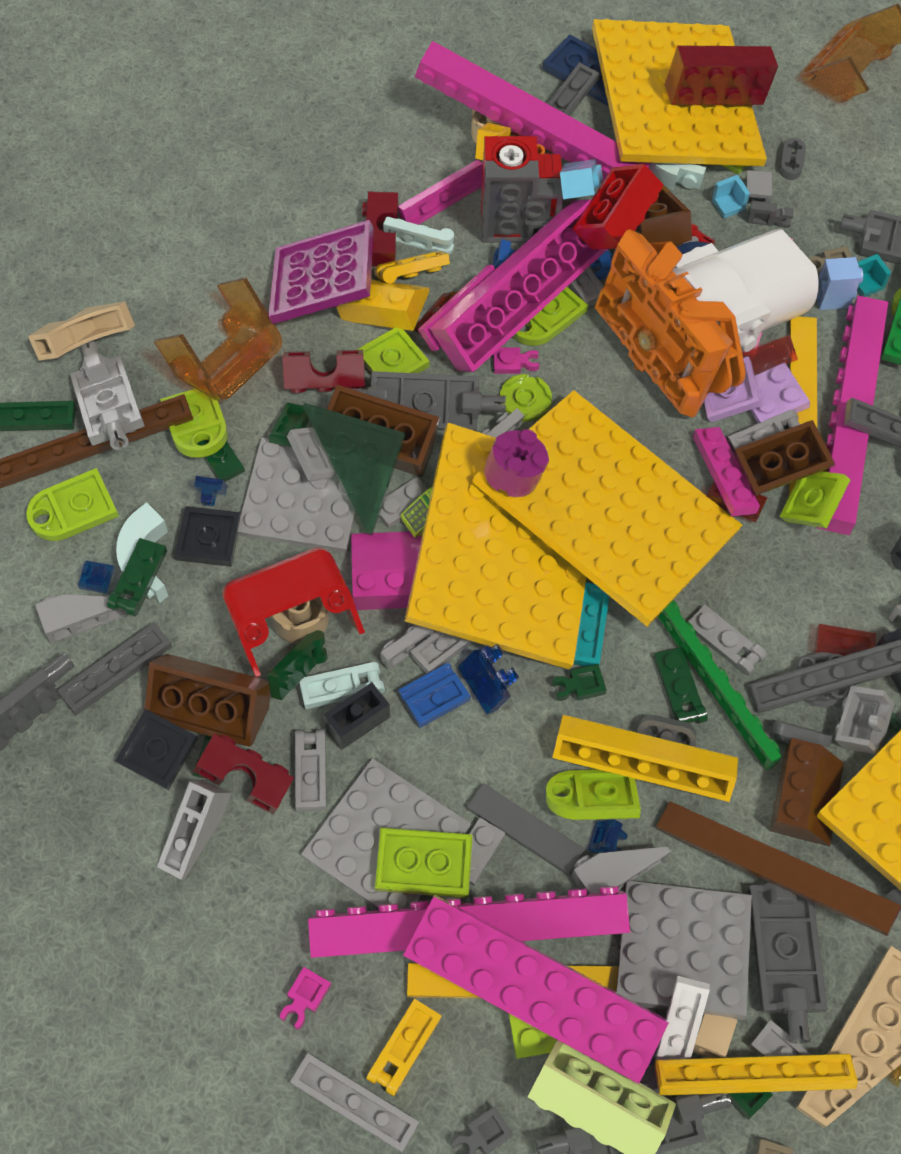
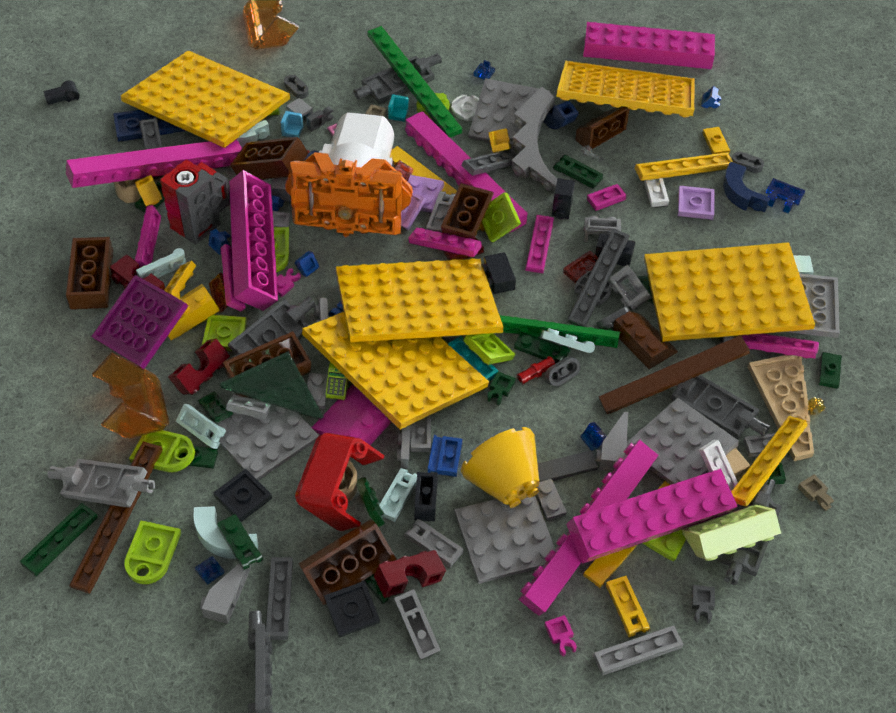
camera: 50 degrees left, 10 degrees down
tan arch [28,301,135,361] -> none
clear blue tile [194,476,228,507] -> none
lime tile [375,828,473,898] -> none
clear blue plate [458,644,519,714] -> none
magenta brick [484,429,549,497] -> none
lime tile [500,374,552,422] -> none
lime plate [546,769,641,820] -> none
yellow brick [552,715,738,802] -> none
medium azure brick [560,159,603,199] -> none
red brick [572,164,664,250] -> none
dark red brick [665,45,779,105] -> none
light grey plate [688,605,767,676] -> none
light blue brick [816,257,863,310] -> none
none -> reddish brown brick [66,237,114,310]
none -> light aqua plate [176,404,226,449]
none -> blue tile [295,251,320,277]
none -> yellow cone [461,427,540,508]
none -> lime plate [463,333,515,365]
none -> black brick [481,252,516,294]
none -> red pin [517,356,555,385]
none -> dark pink tile [525,215,554,273]
none -> light aqua plate [540,328,595,353]

